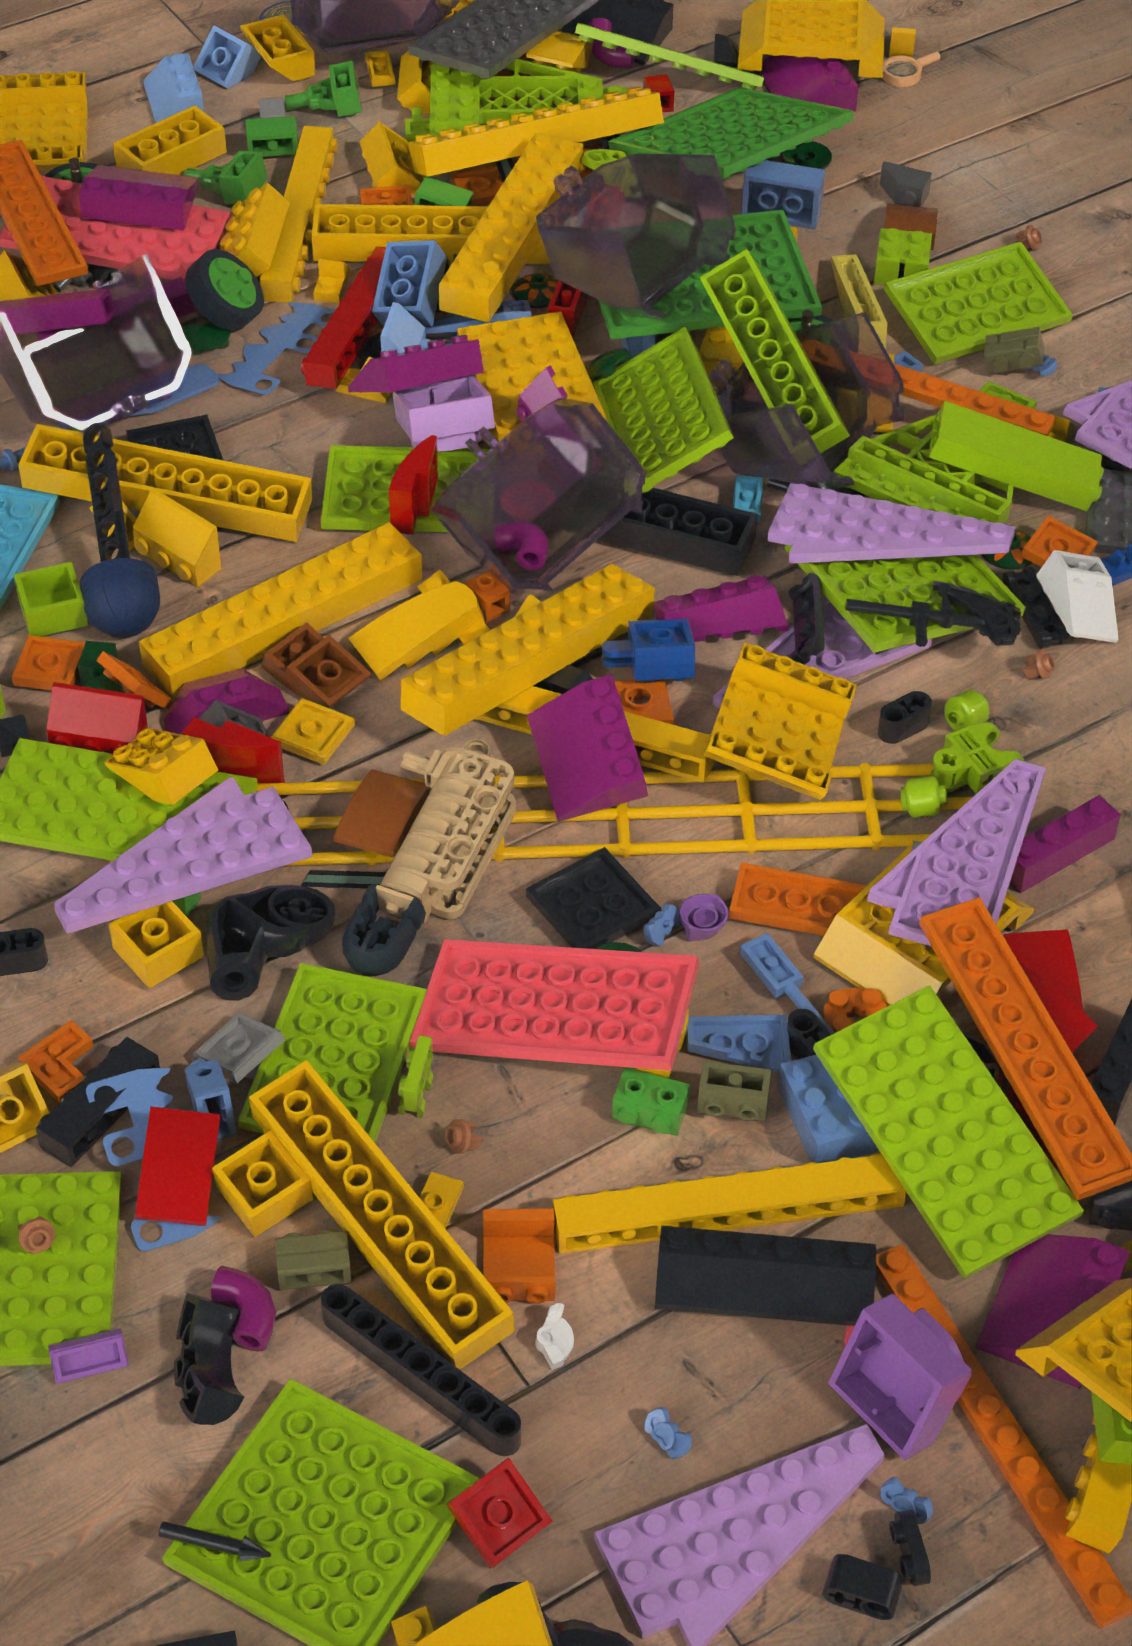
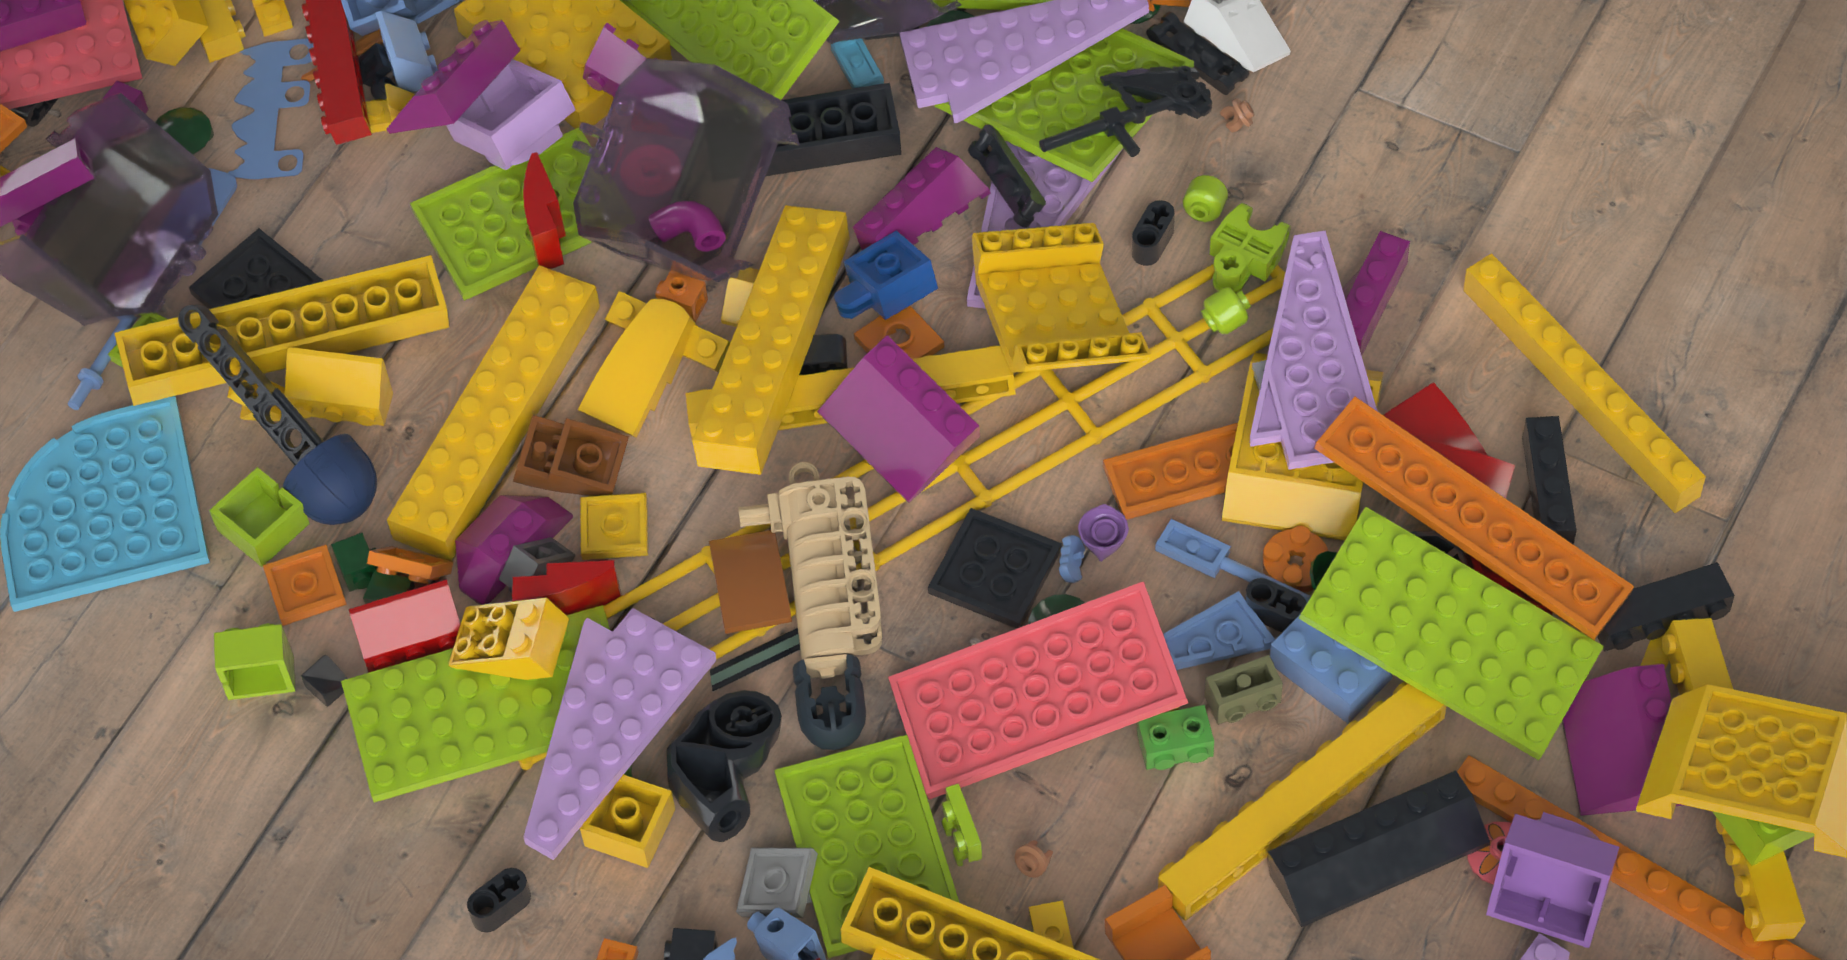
camera: 25 degrees left, 10 degrees up
black wheel [185,249,264,331] -> none

